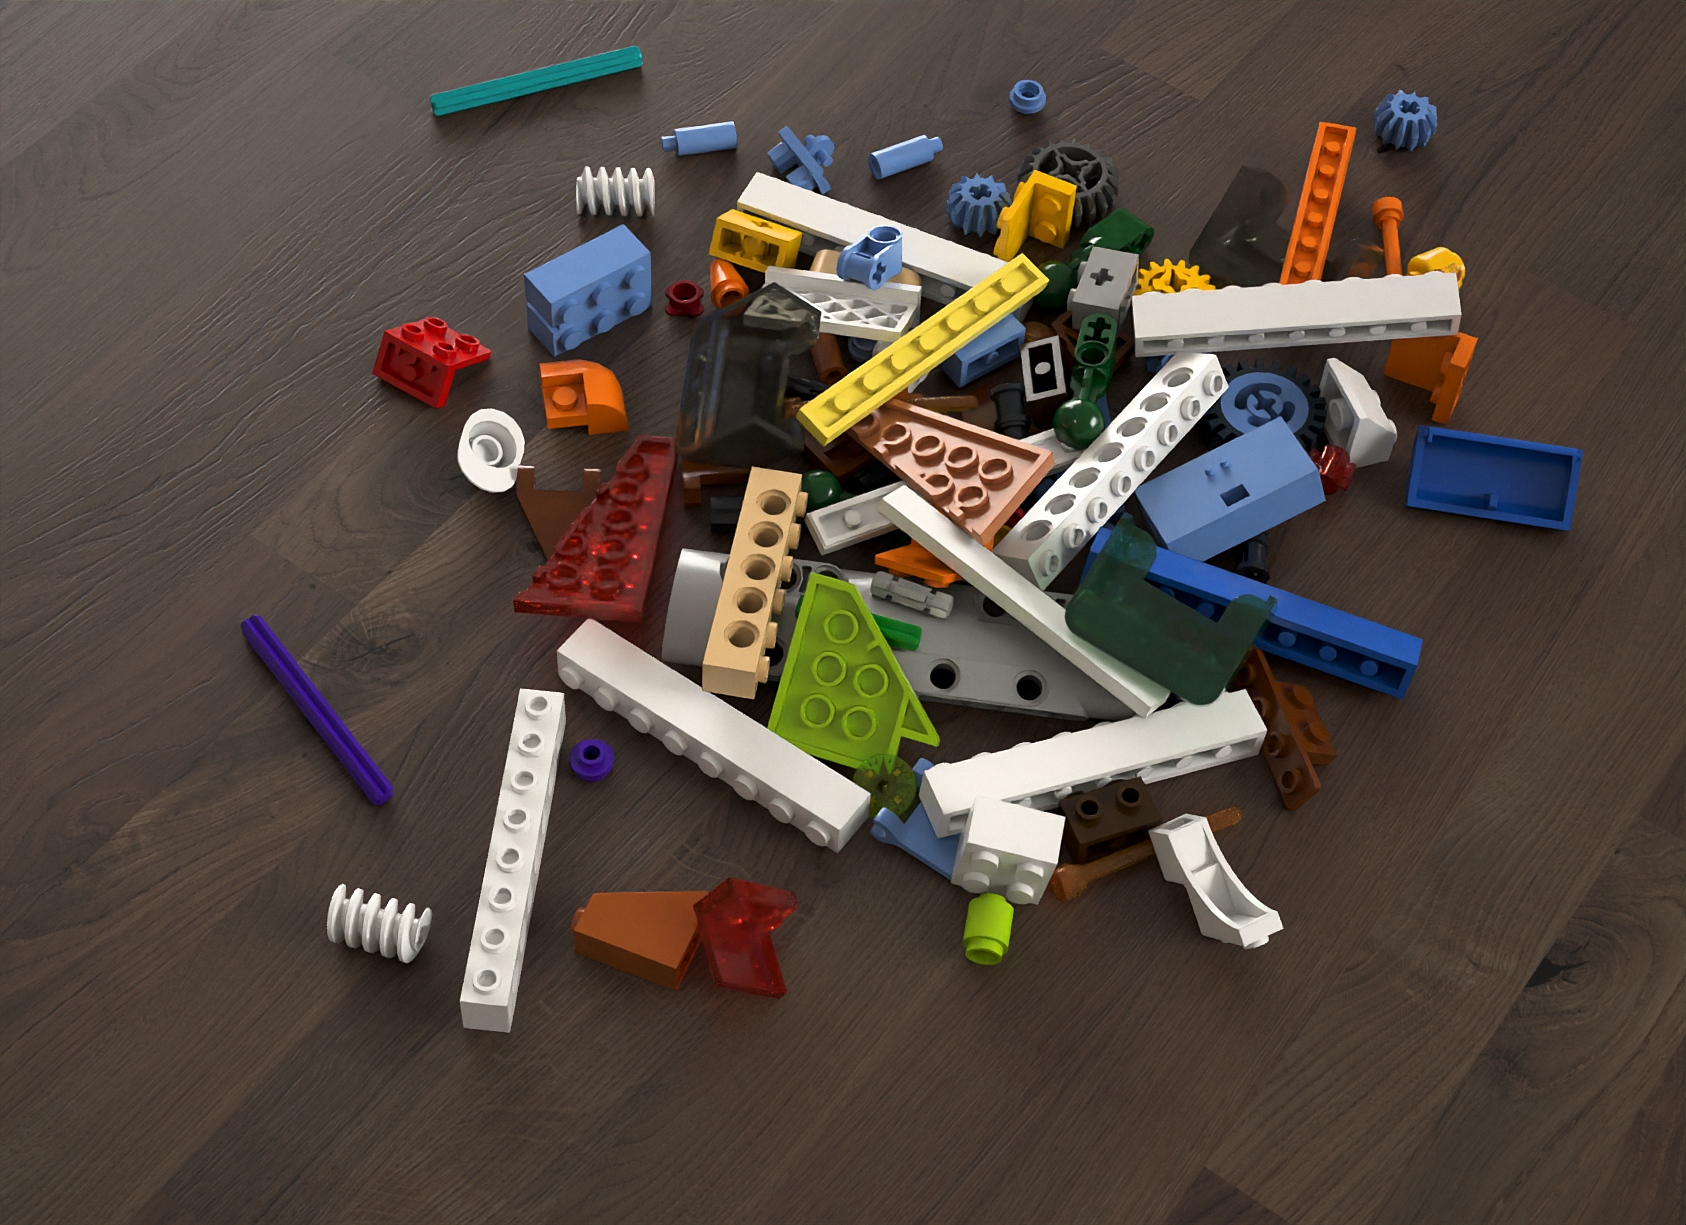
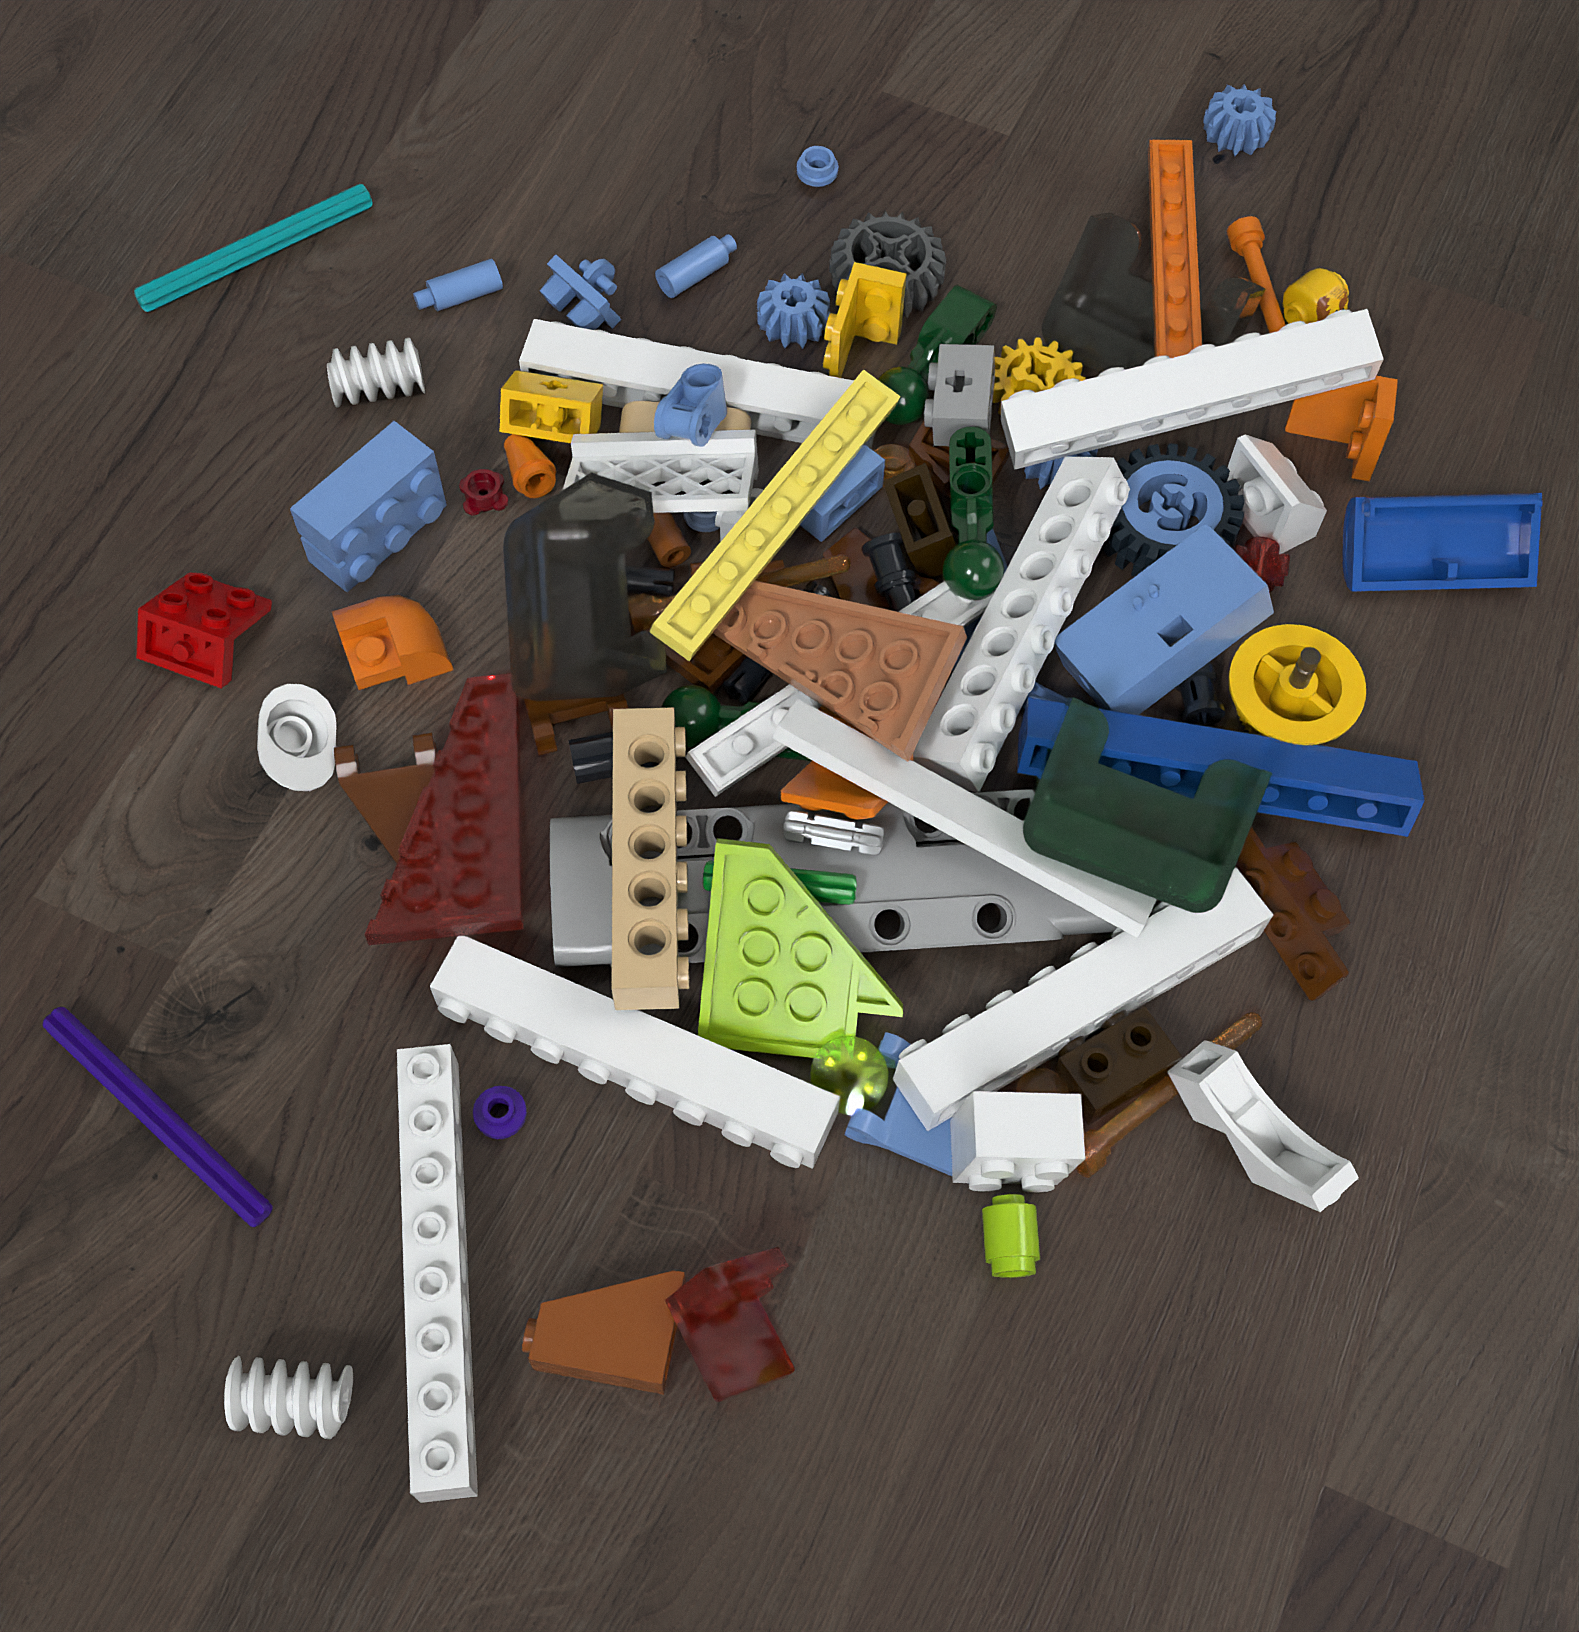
camera: 10 degrees left, 10 degrees up
none -> yellow piece [1228,624,1366,745]

